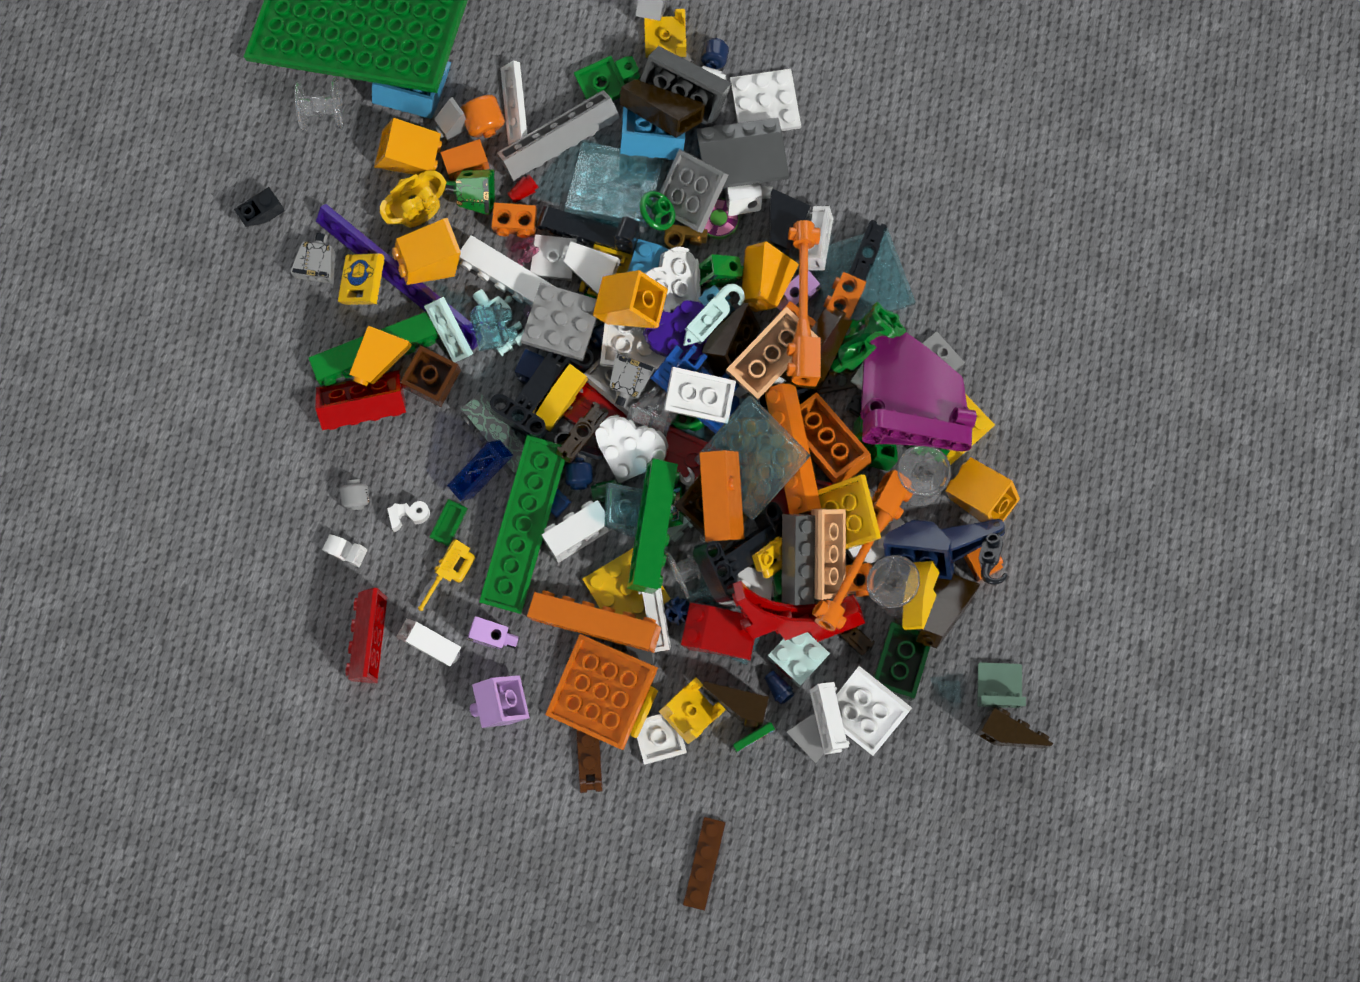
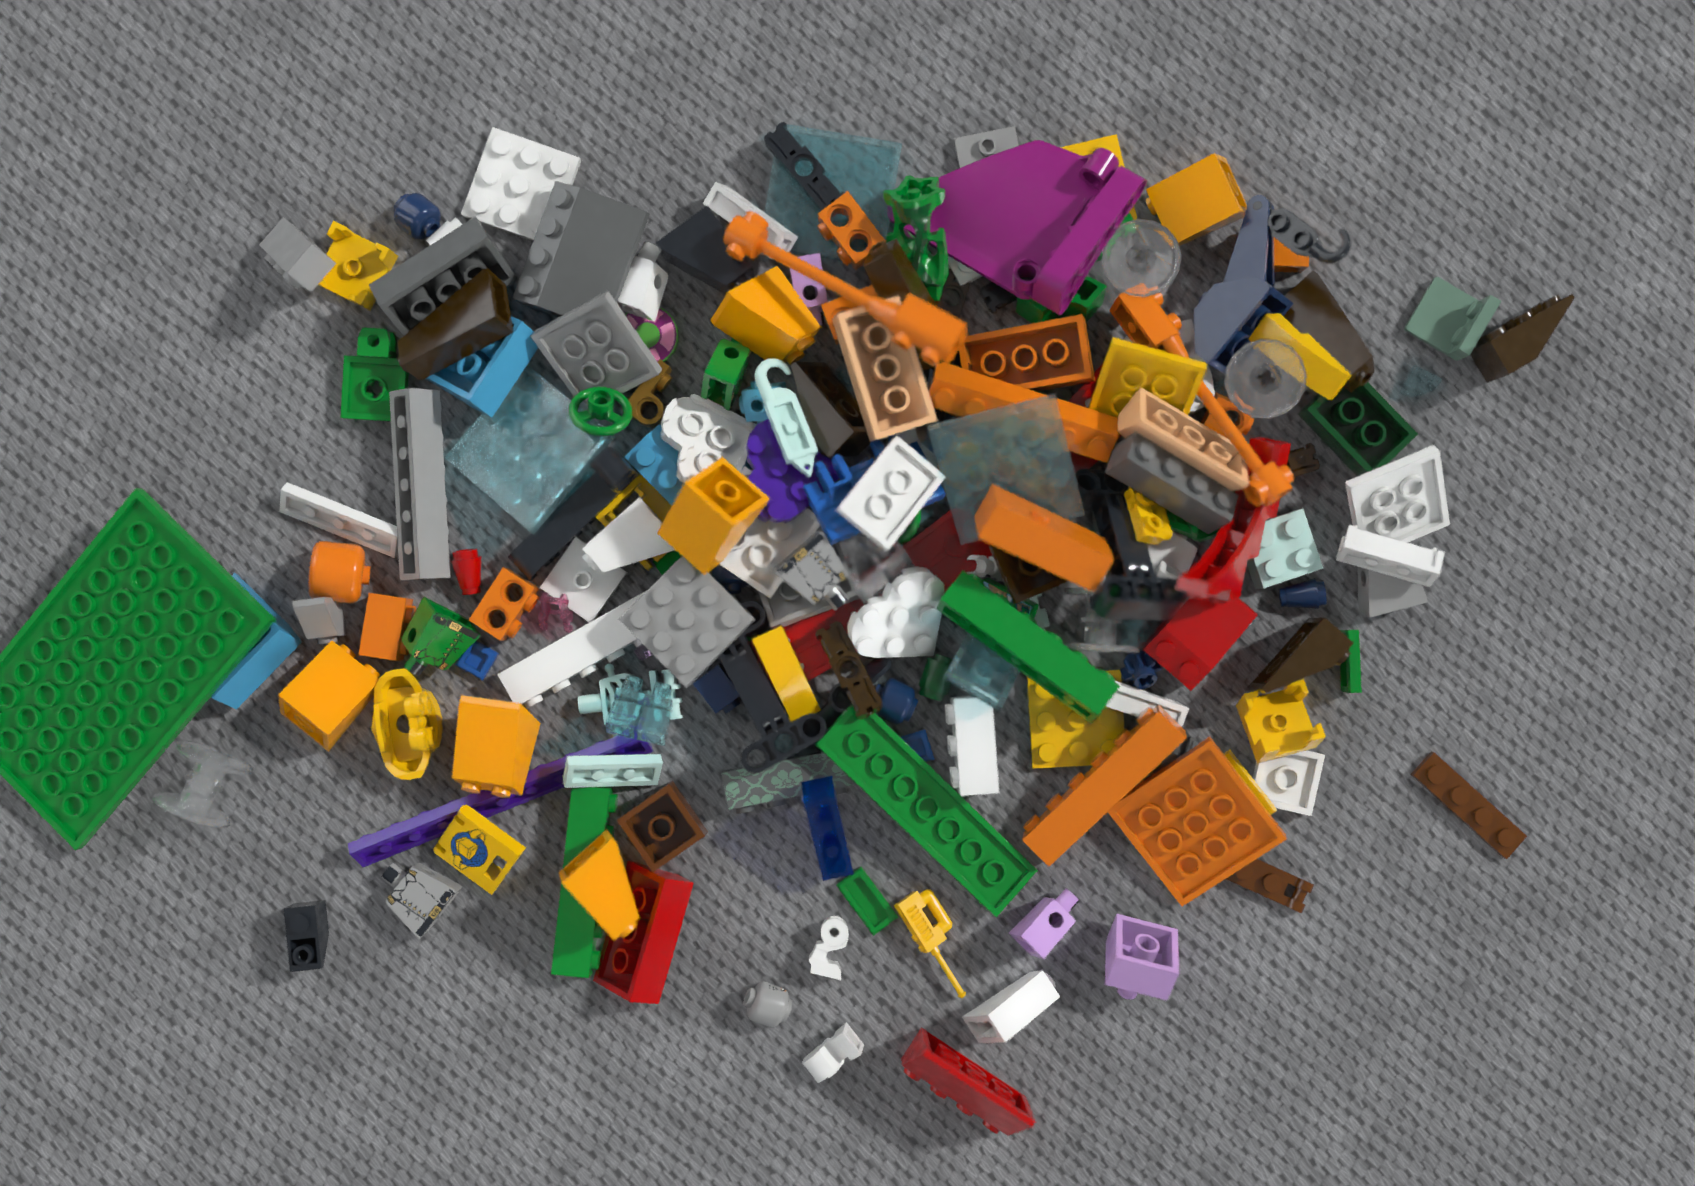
camera: 65 degrees left, 10 degrees up
none -> blue tile [456,640,499,680]

